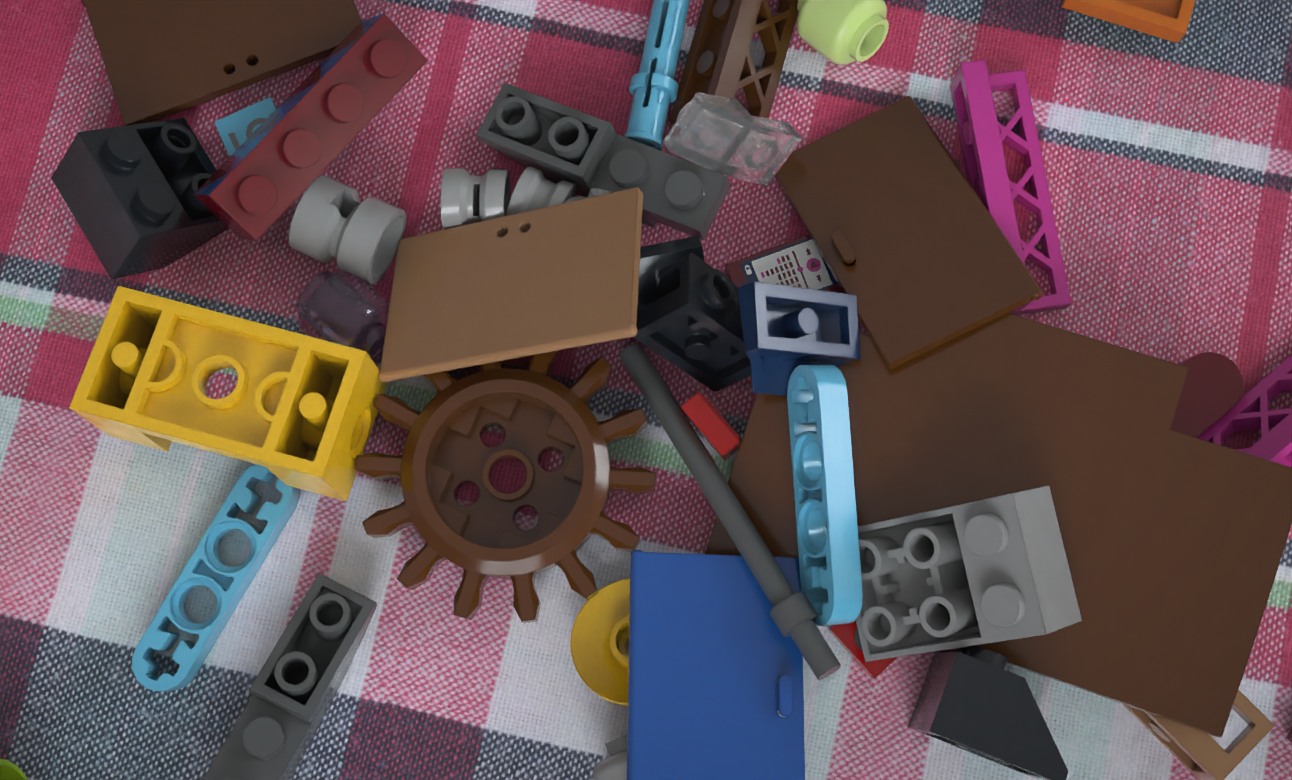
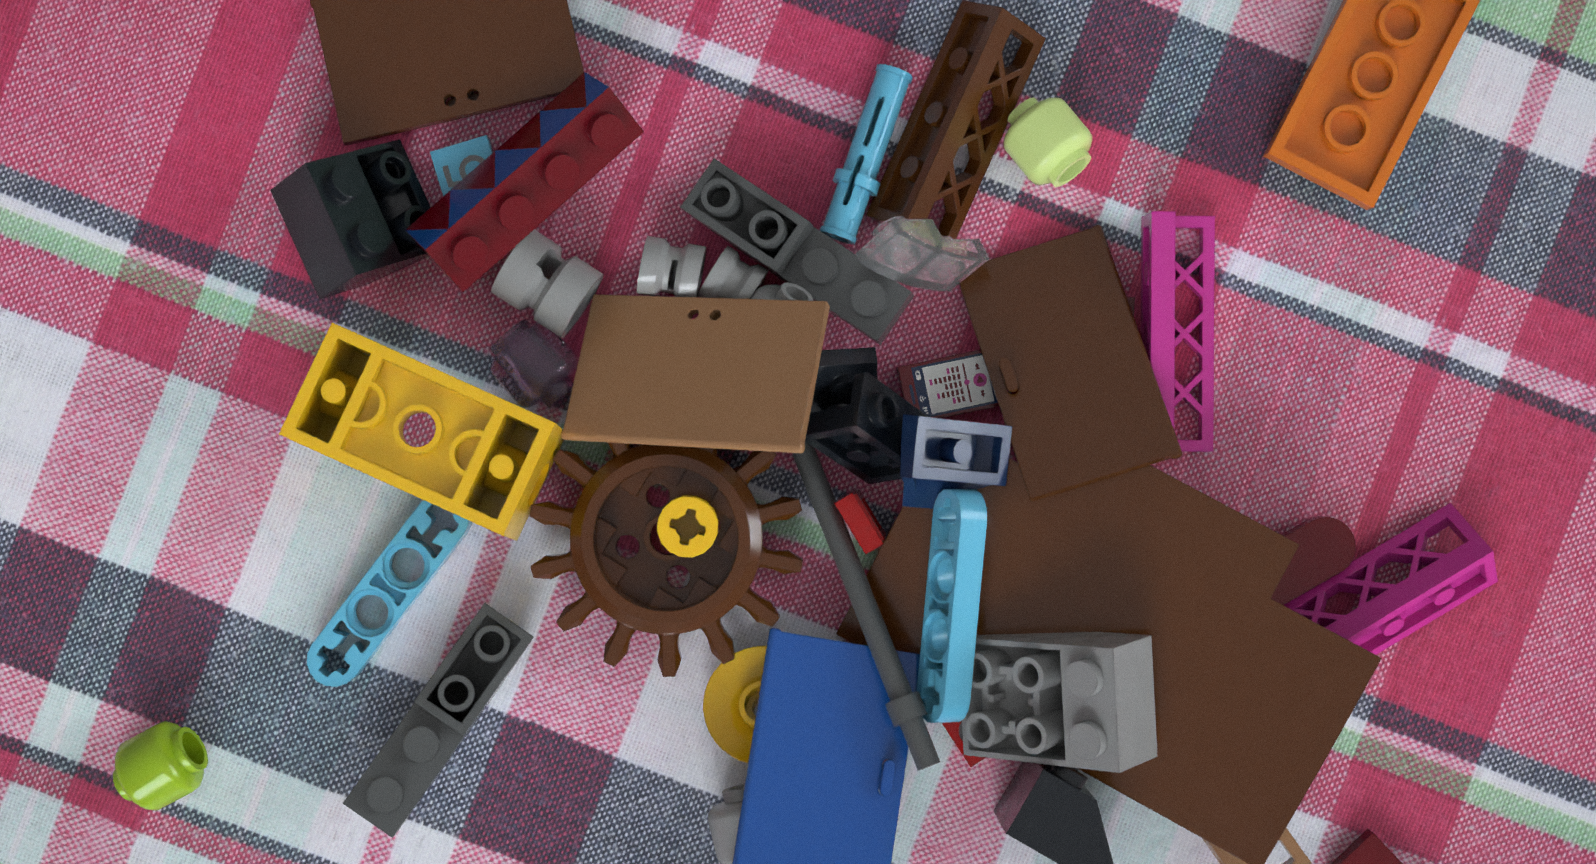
camera: 10 degrees right, 10 degrees up
none -> yellow wheel [657,495,718,558]

